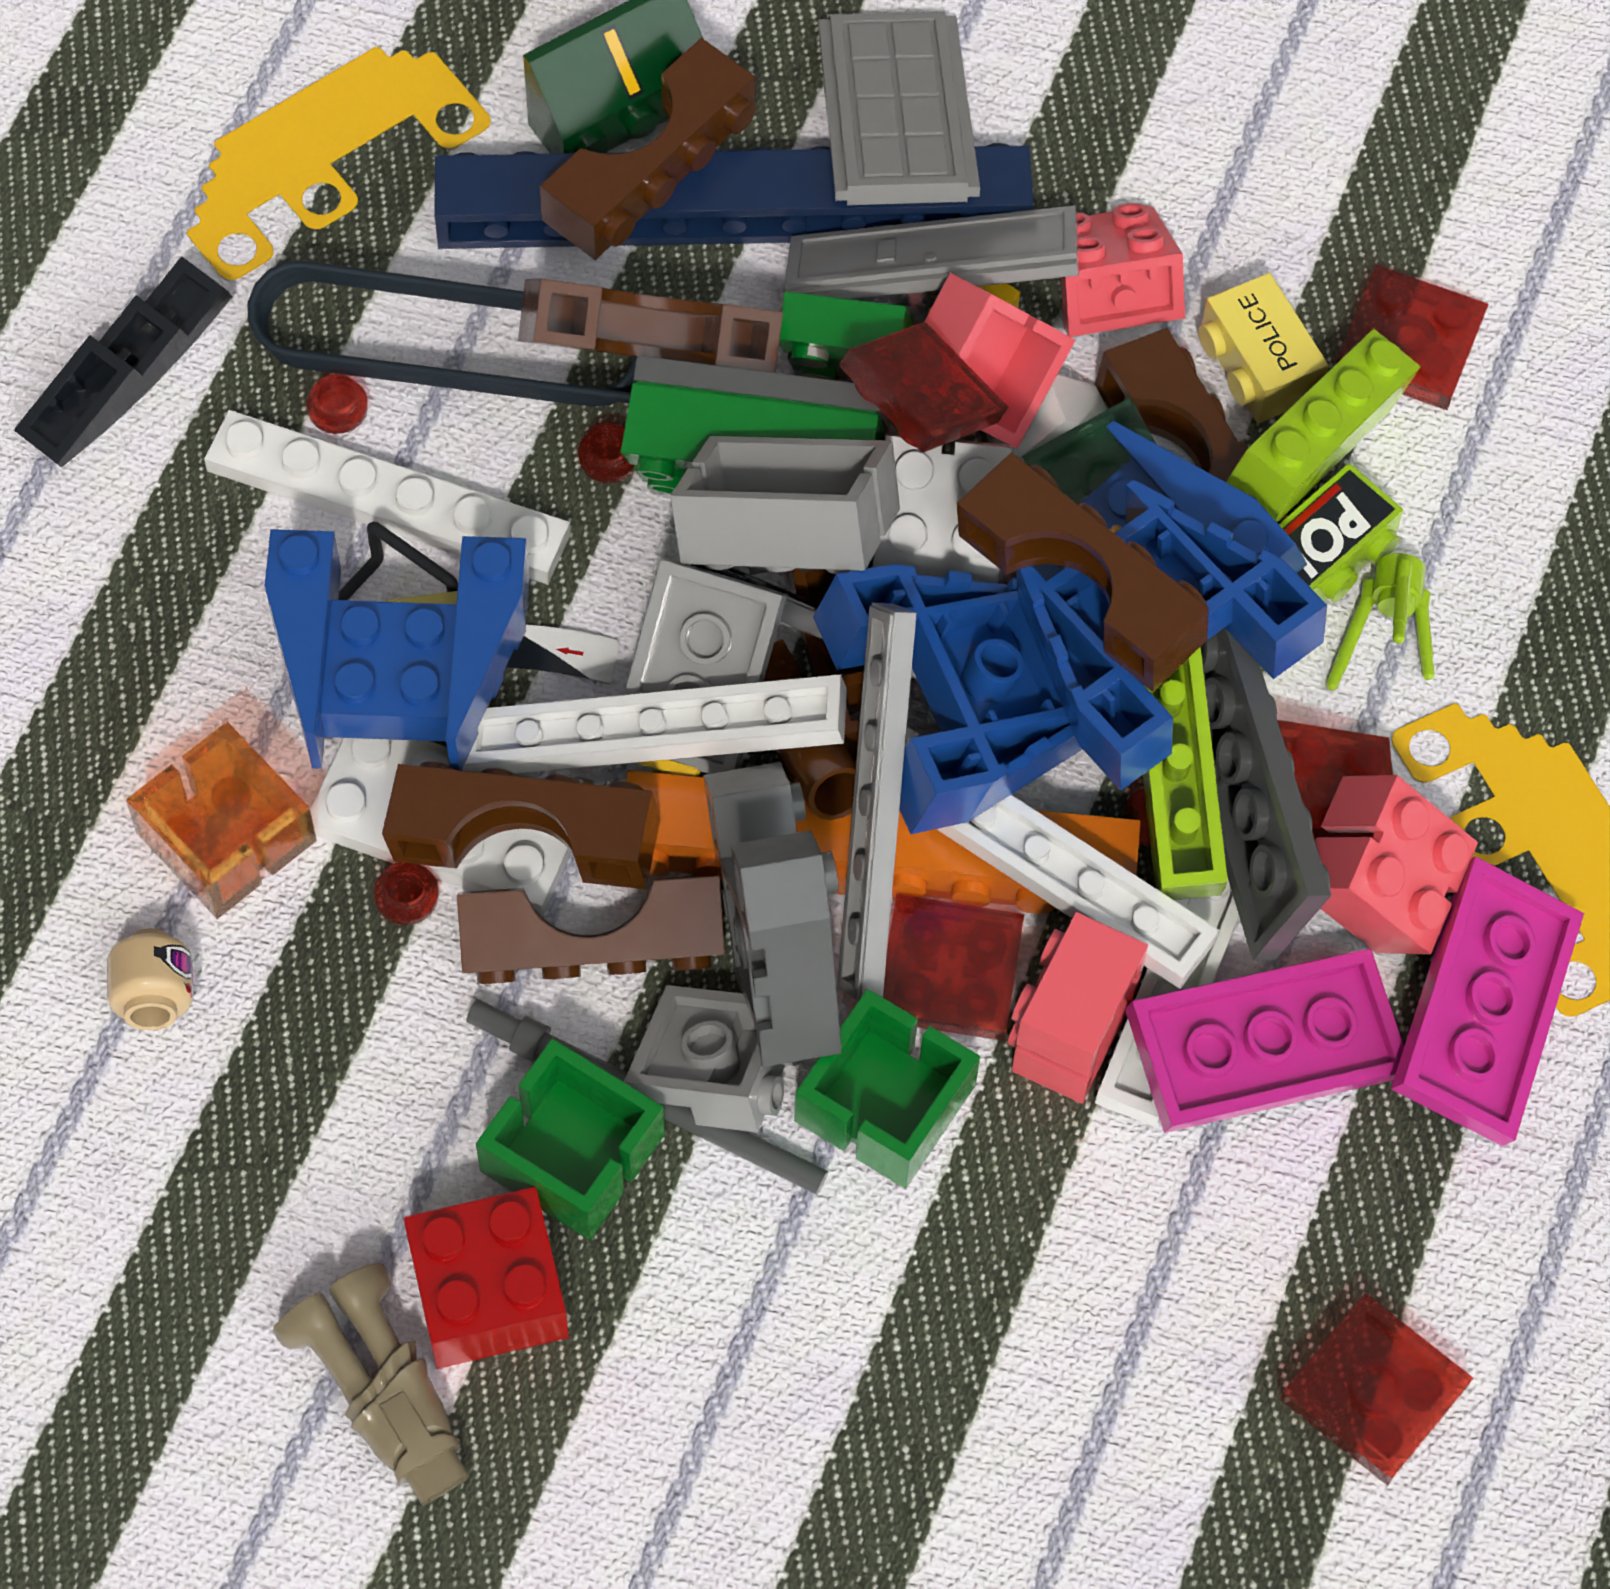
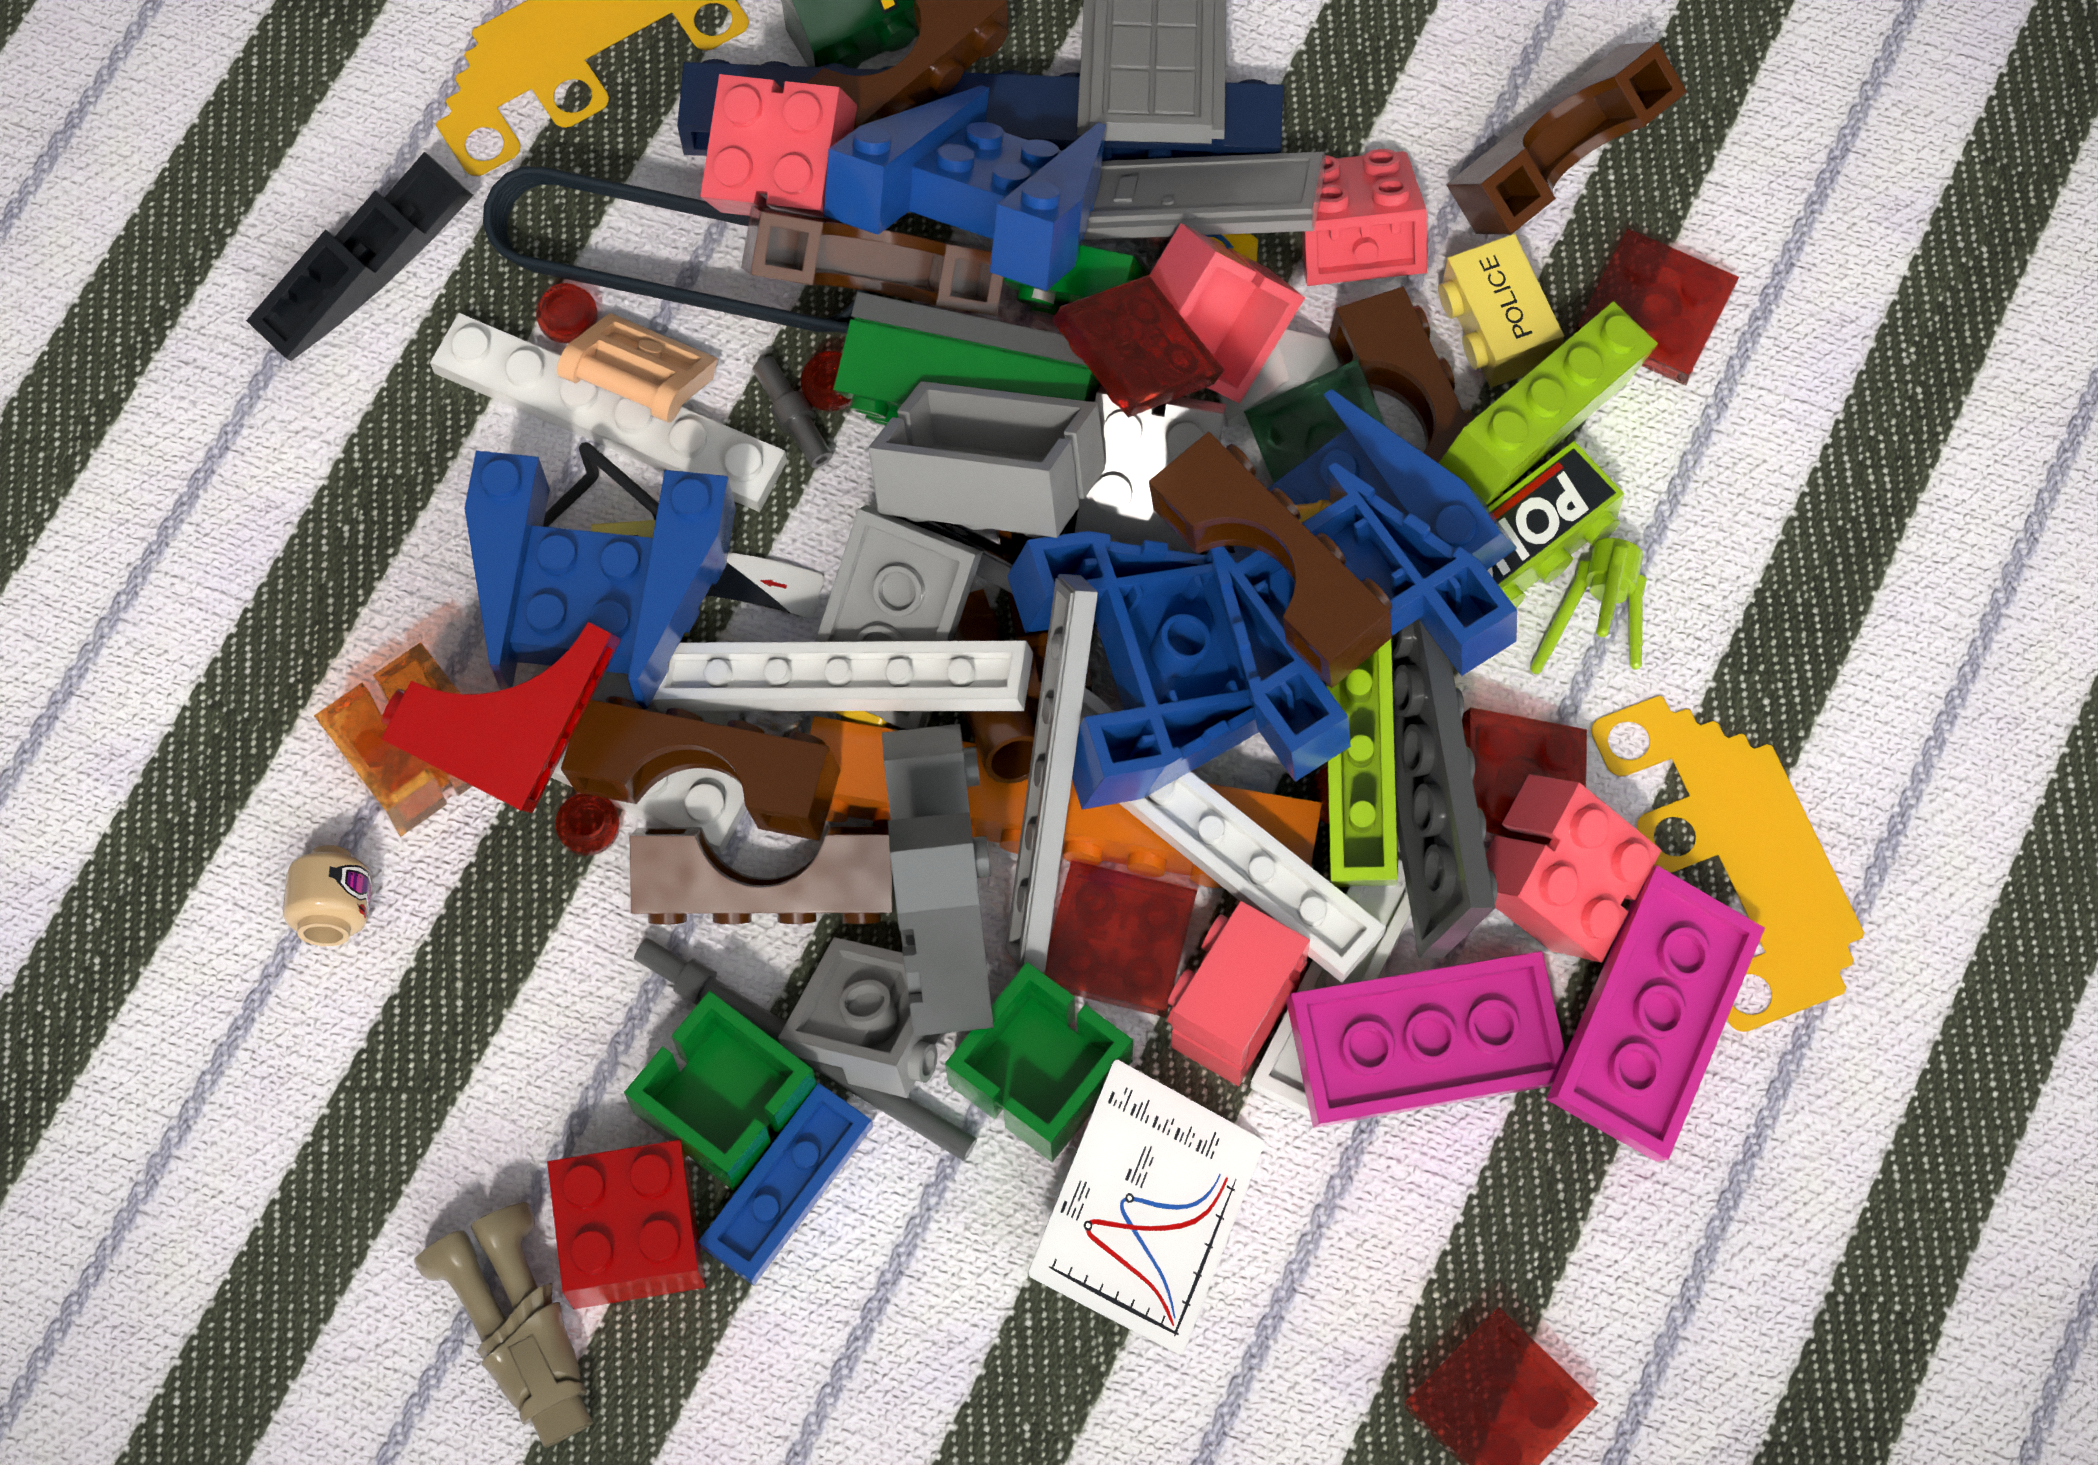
camera: 10 degrees right, 5 degrees up
none -> red arch [381,622,622,813]
none -> light nougat plate [557,313,718,423]
none -> blue plate [698,1083,873,1286]
none -> coral piece [700,74,857,219]
none -> flat silver bar [752,356,833,468]
none -> blue wedge [824,85,1106,291]
none -> white sticker [1028,1060,1264,1355]
none -> reddish brown arch [1446,41,1687,235]

